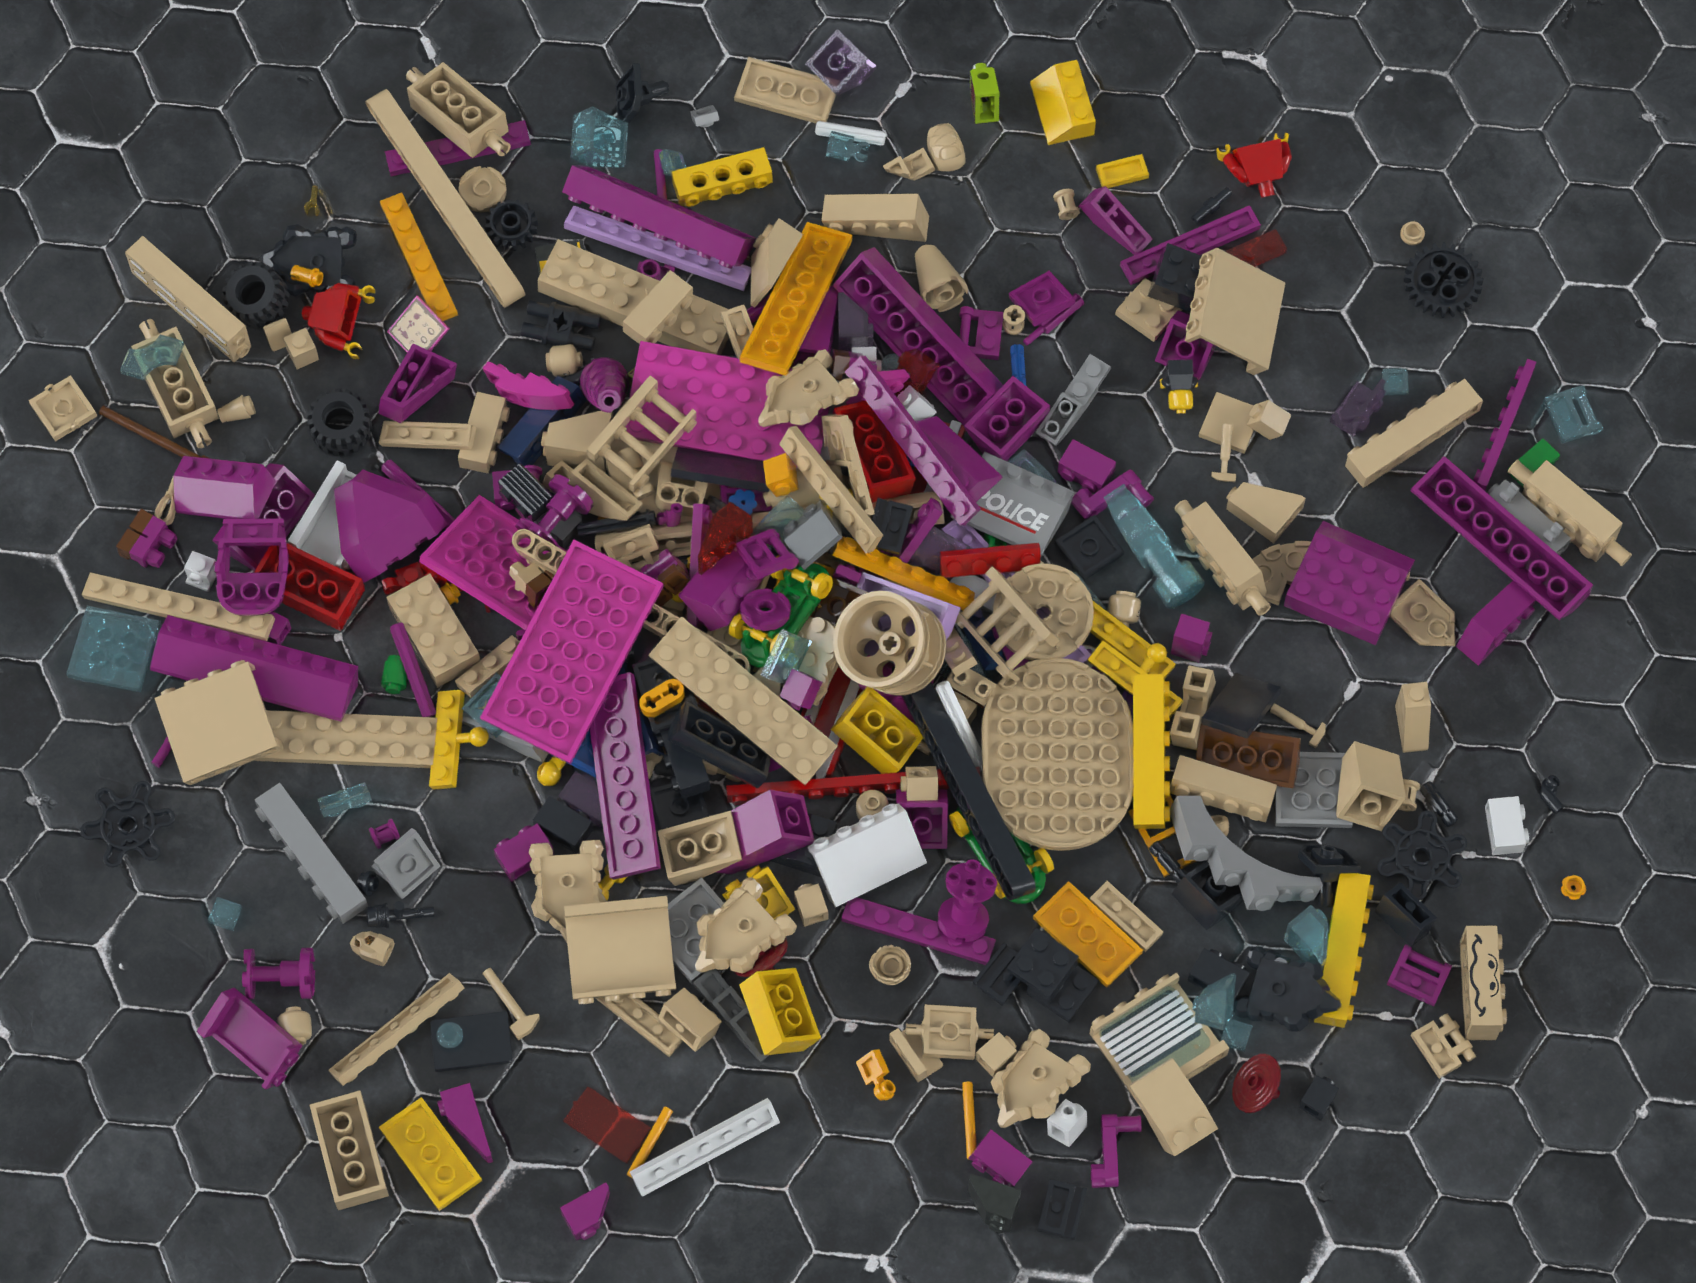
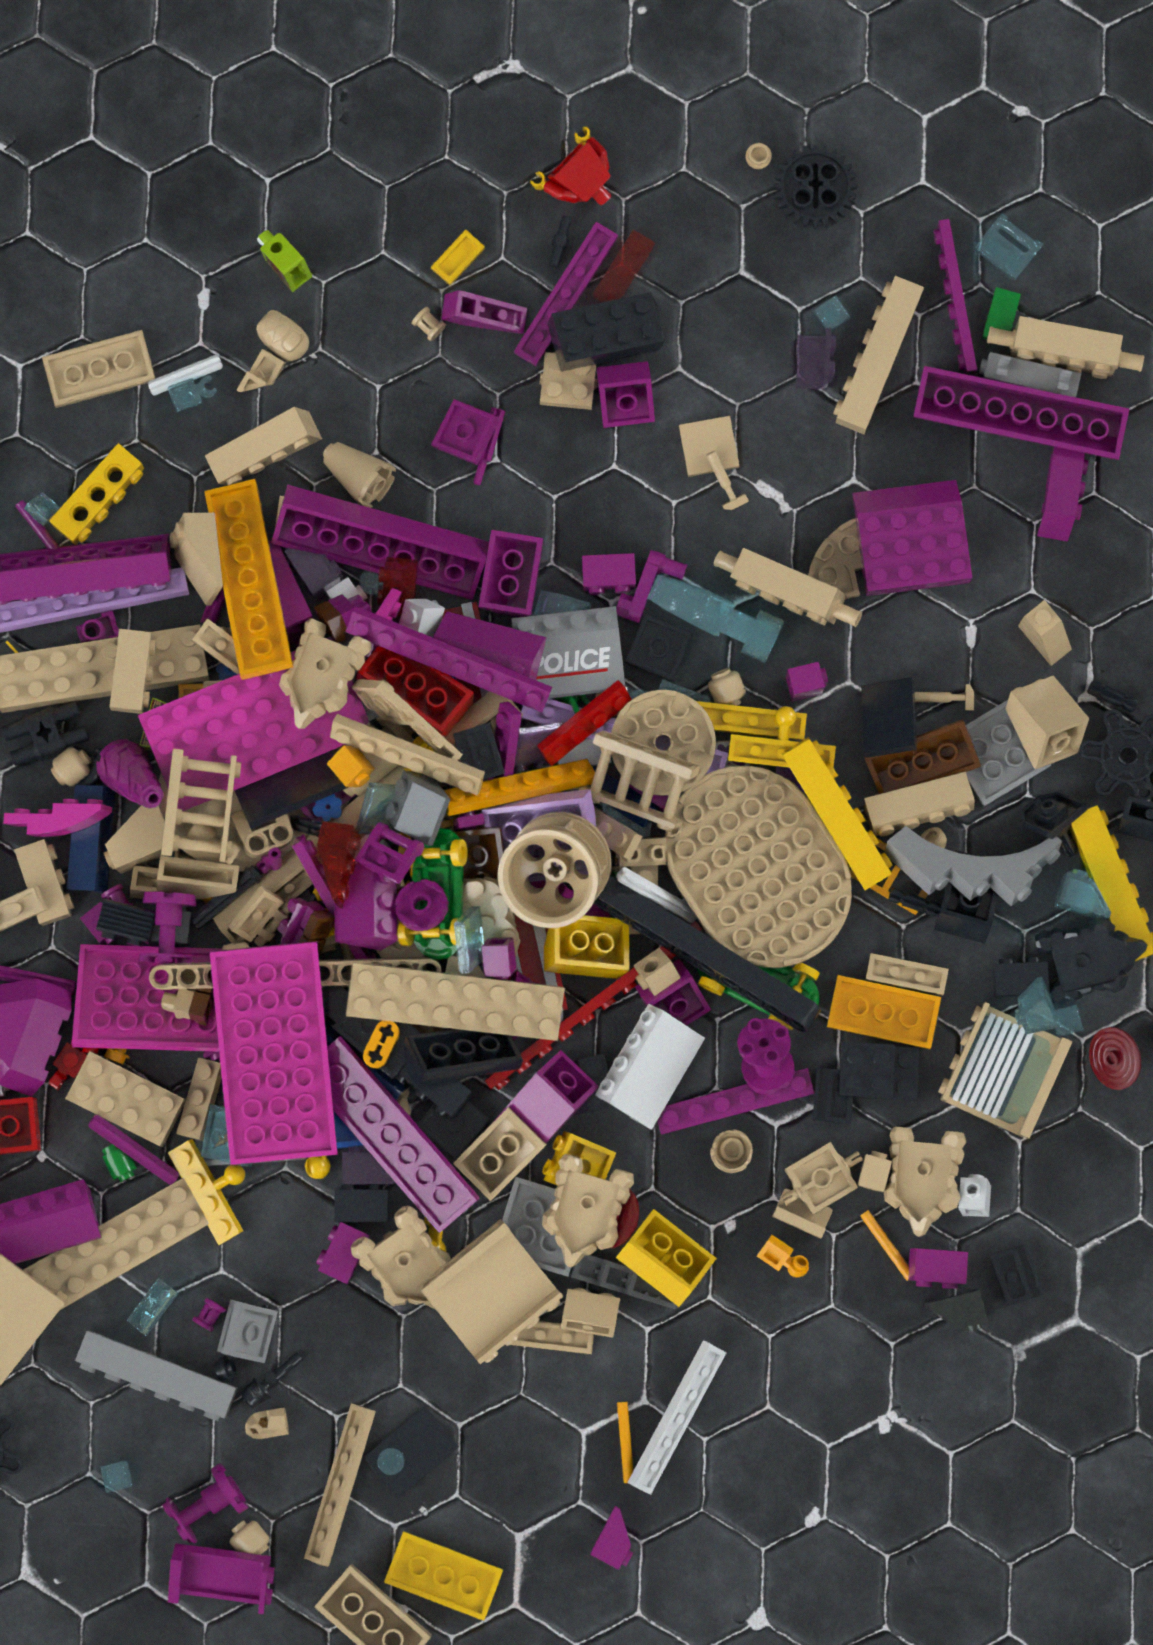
camera: 30 degrees left, 15 degrees up
magenta slope [437,1083,493,1163] -> none
tan piece [483,968,540,1041] -> none
clear red piece [563,1087,651,1163] -> none
light grey plate [690,105,719,127] -> none
tan brick [794,883,828,927] -> none
clear purple slope [805,29,878,96] -> none
tan head [856,790,889,820] -> none
magenta plate [959,306,1004,360] -> none
tan bush [1003,305,1025,335] -> none
blue axle [1010,344,1026,386] -> none
yellow slope [1030,60,1096,145] -> none
light grey slope [1035,354,1111,446] -> none
magenta beam [1091,1114,1141,1188] -> none
tan slope [1129,1058,1218,1156] -> none
black piece [1160,359,1198,414] -> none
tan arch [1170,666,1216,750] -> none
tan panel [1185,248,1285,375] -> none
tan slope [1226,482,1306,543] -> none
tan brick [1247,400,1291,440] -> none
tan tile [1389,579,1455,646] -> none
tan bush [1398,779,1420,811] -> none

